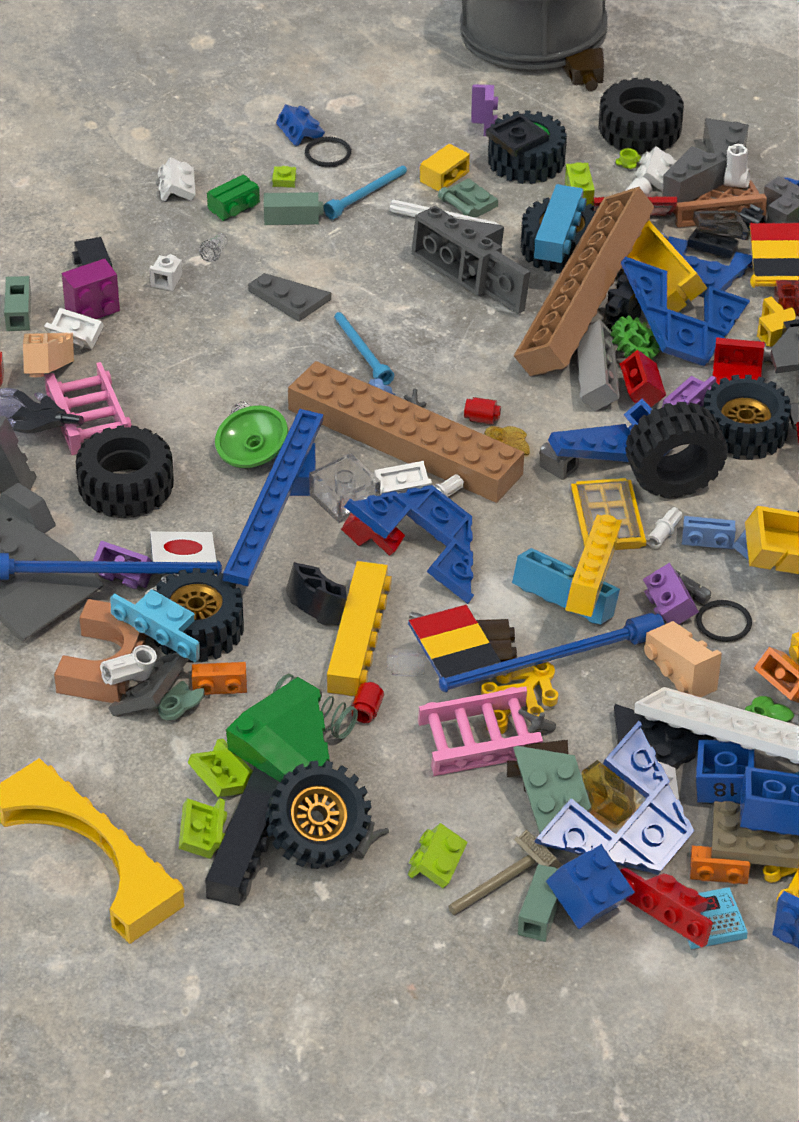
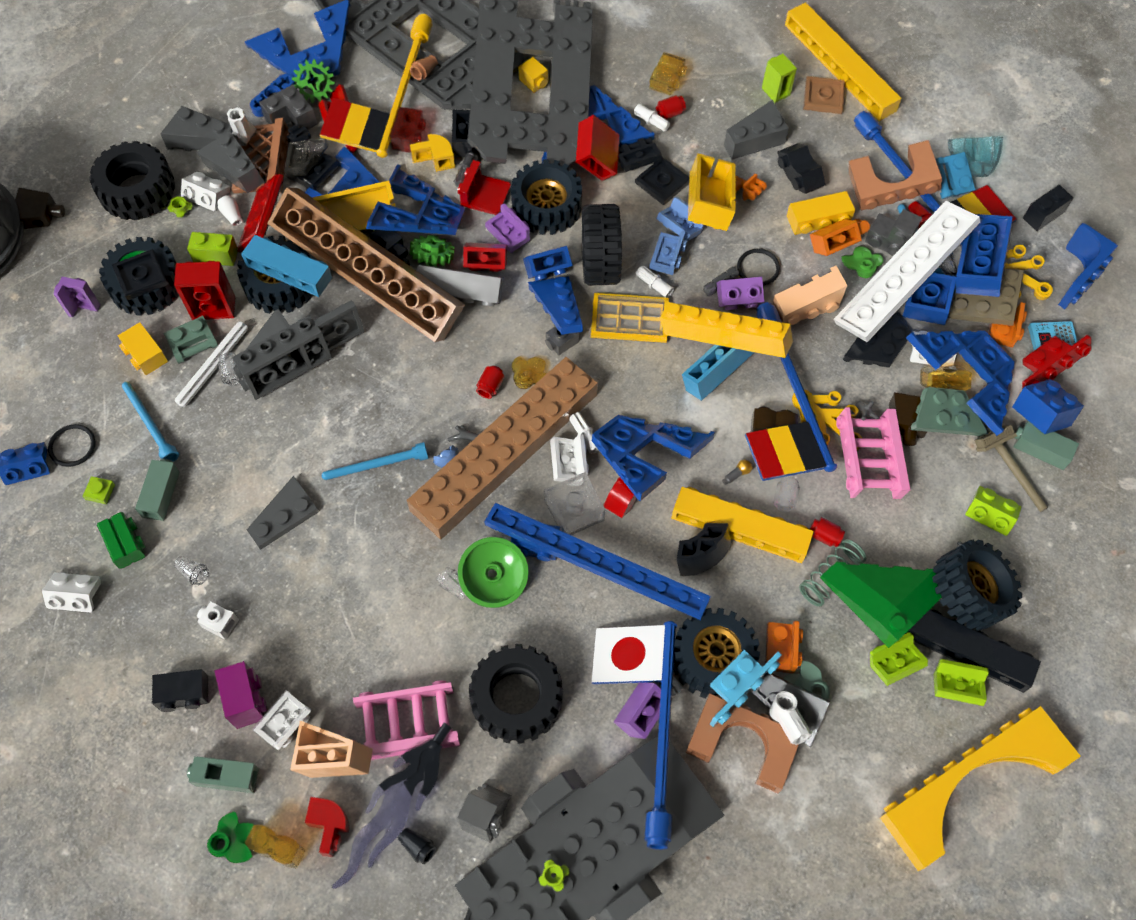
camera: 80 degrees left, 20 degrees up
none -> red brick [174,261,236,320]

